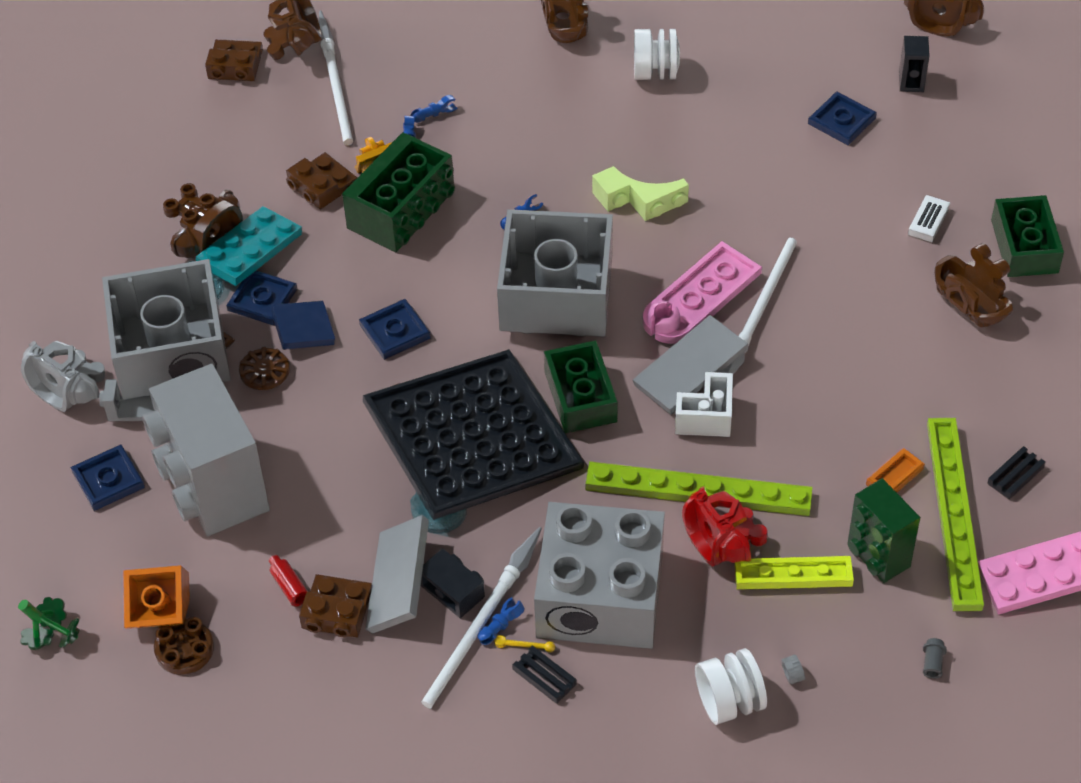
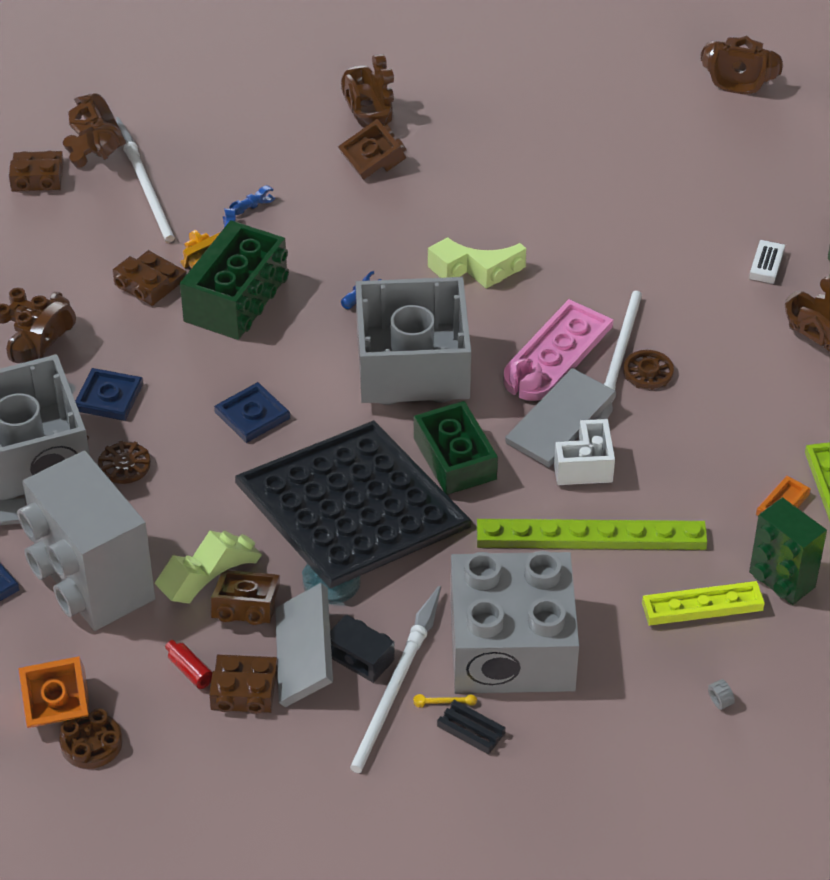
camera: 10 degrees left, 5 degrees down
teal plate [196,206,302,286] -> none
dark blue tile [271,301,335,350] -> none
blue piece [478,597,525,645] -> none
white wheel [634,29,680,80] -> none
red piece [682,486,768,567] -> none
white wheel [695,648,767,725] -> none
dark blue tile [808,91,877,145] -> none
black brick [899,35,930,92] -> none
none -> yellowish green arch [154,531,262,604]
none -> reddish brown plate [211,570,280,625]
none -> reddish brown plate [338,119,407,180]
none -> reddish brown wheel [623,350,674,390]

